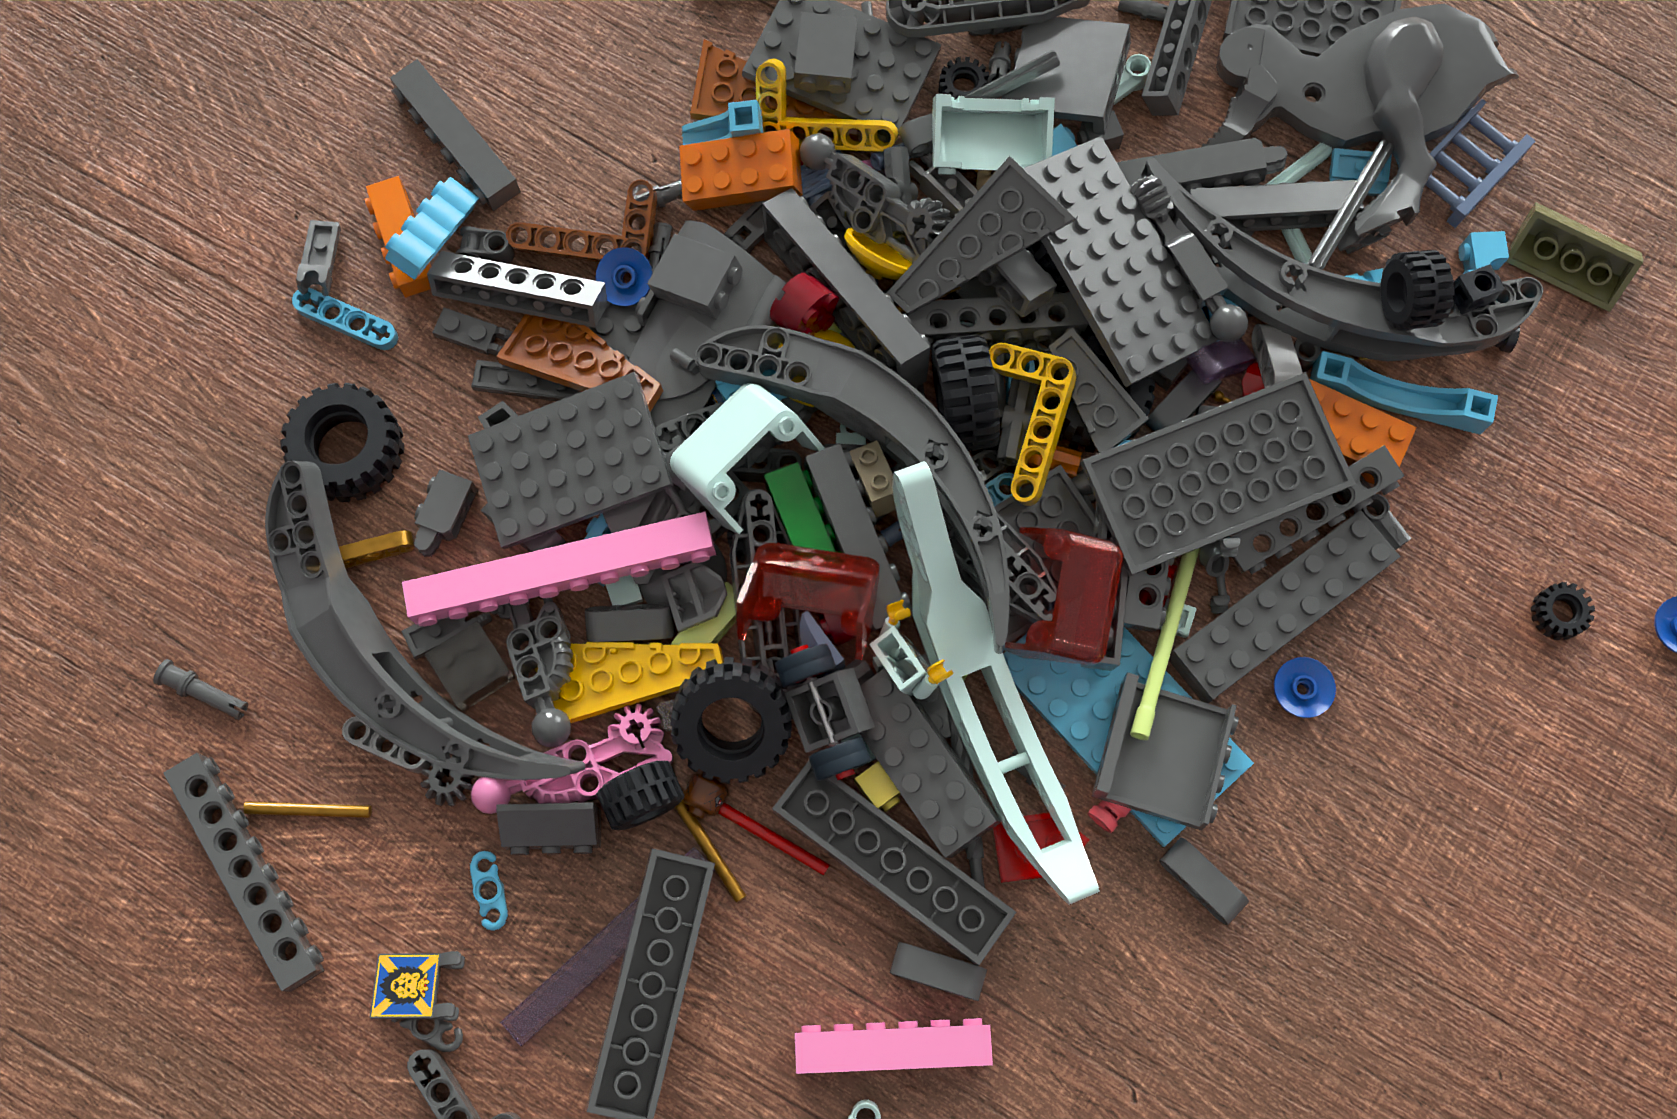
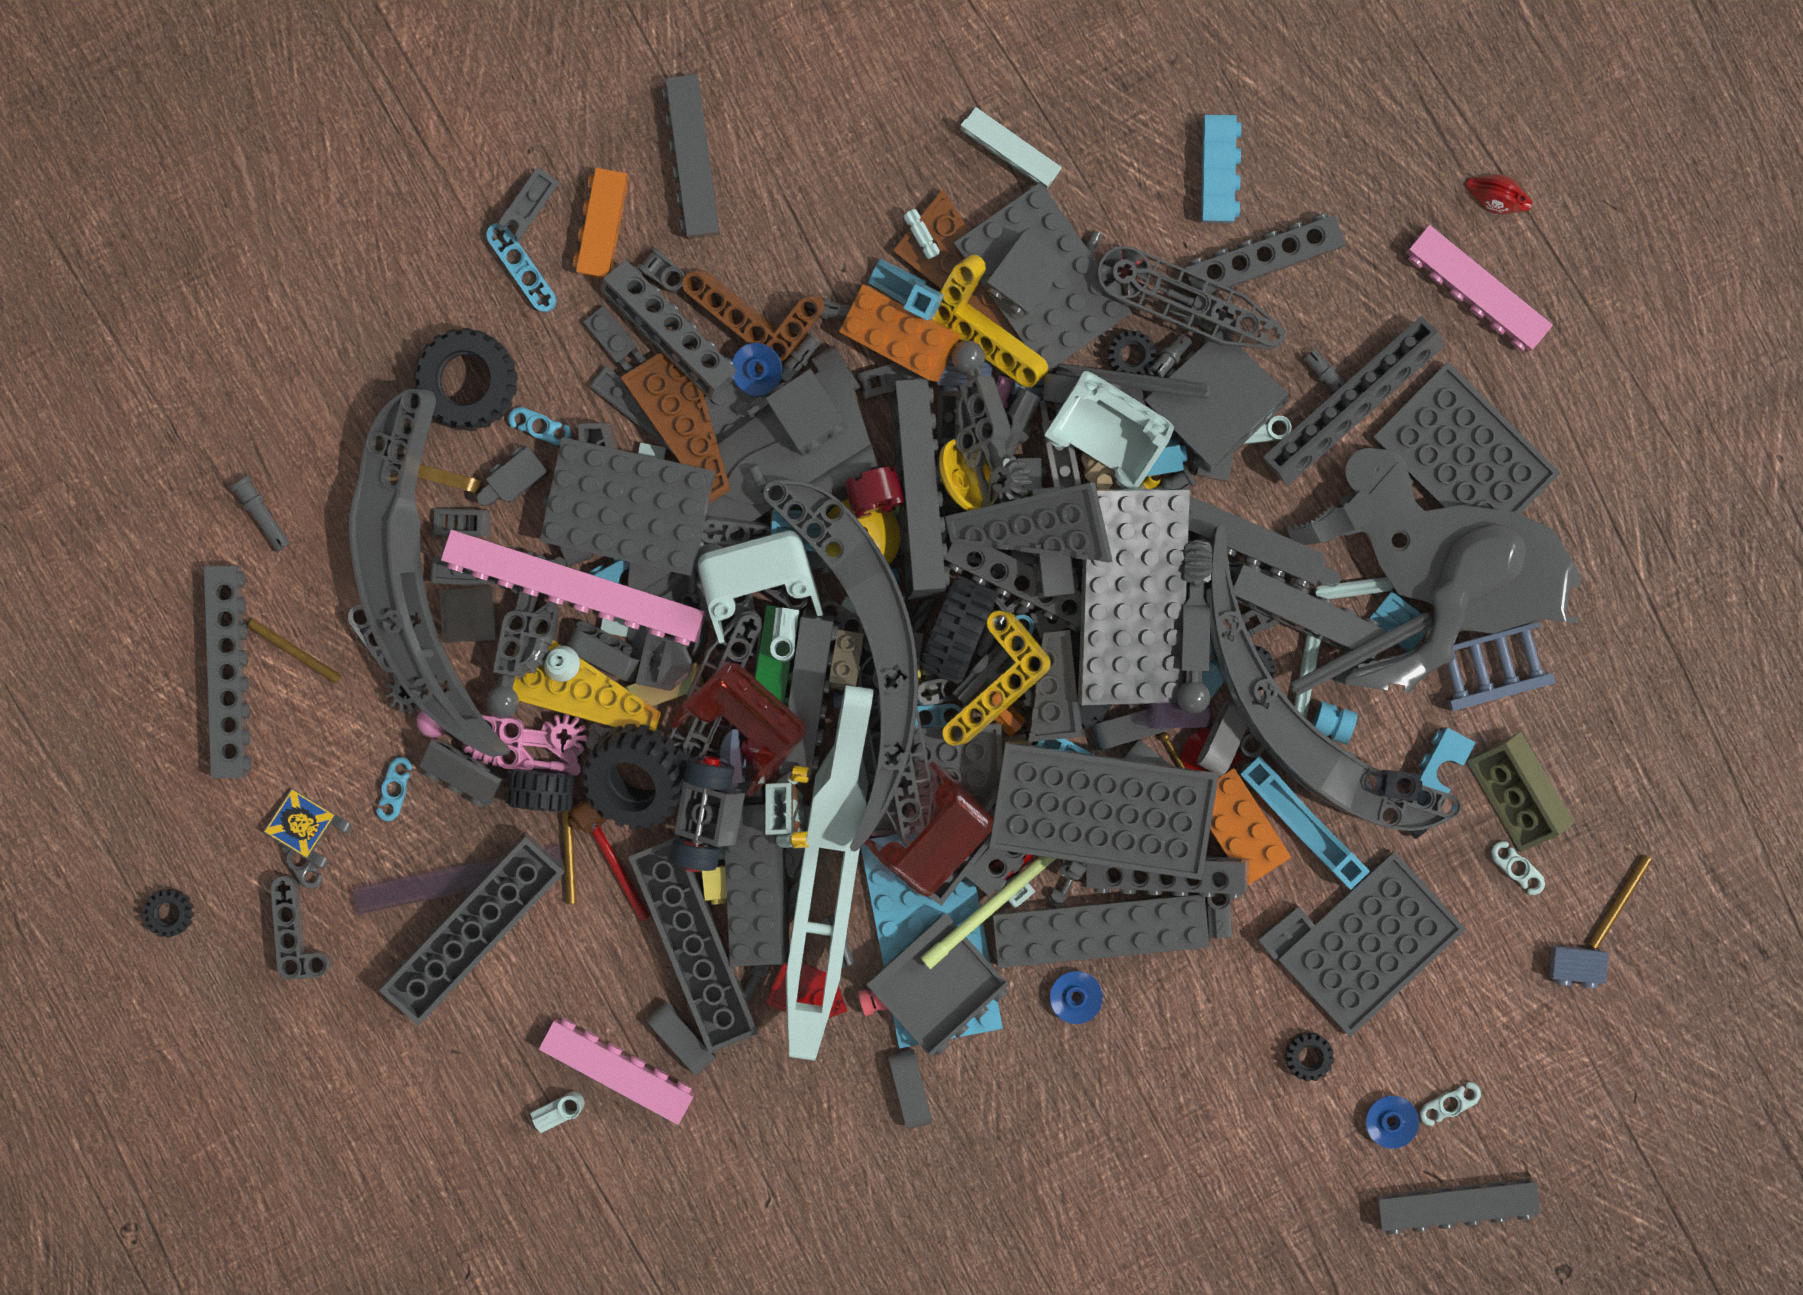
camera: 30 degrees right, 15 degrees up
medium azure brick [385,177,479,280] -> none
black tyre [1380,250,1454,330] -> none
none -> dark grey slope [433,509,490,537]
none -> medium azure piece [508,407,572,446]
none -> light aqua cone [544,646,580,682]
none -> light aqua piece [770,608,799,662]
none -> light aqua axle [904,209,939,259]
none -> dark grey hinge [1256,904,1315,960]
none -> dark grey plate [1278,851,1466,1037]
none -> light aqua piece [1491,841,1545,895]

